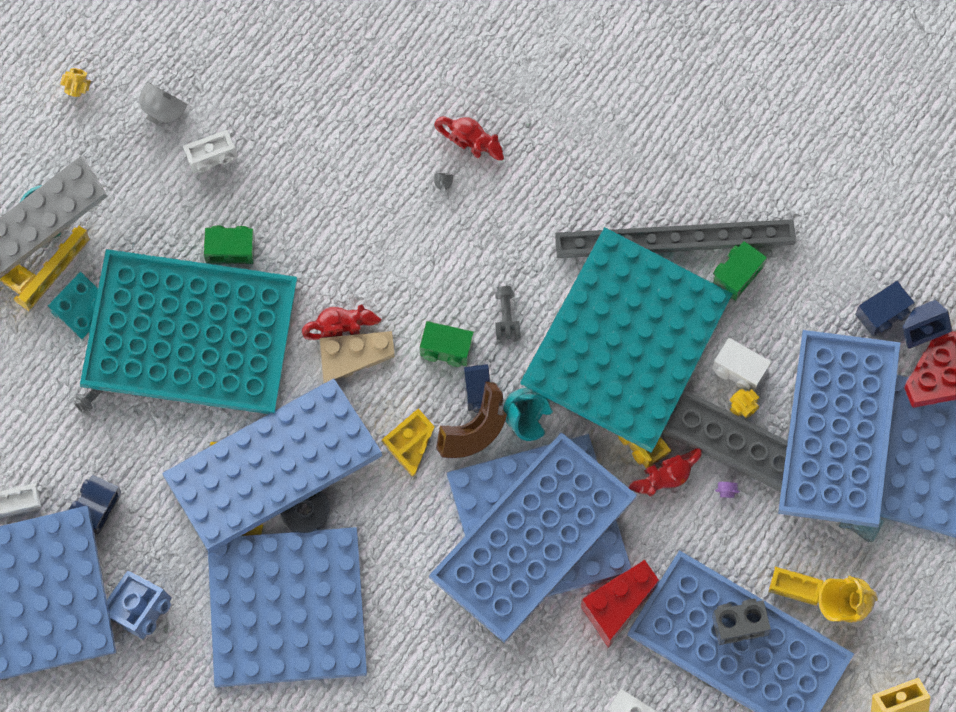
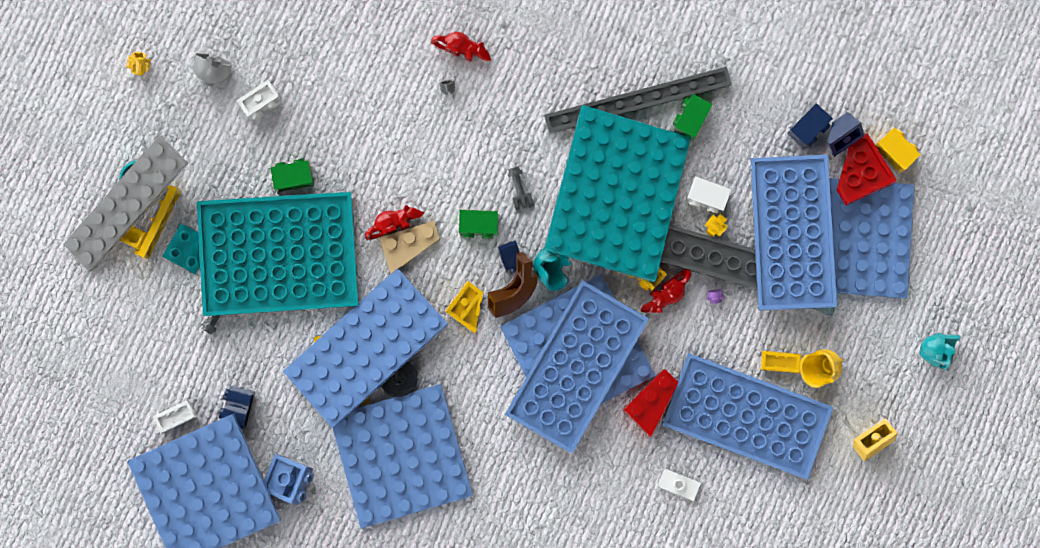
camera: 15 degrees left, 15 degrees up
dark grey brick [712,599,771,645] -> none

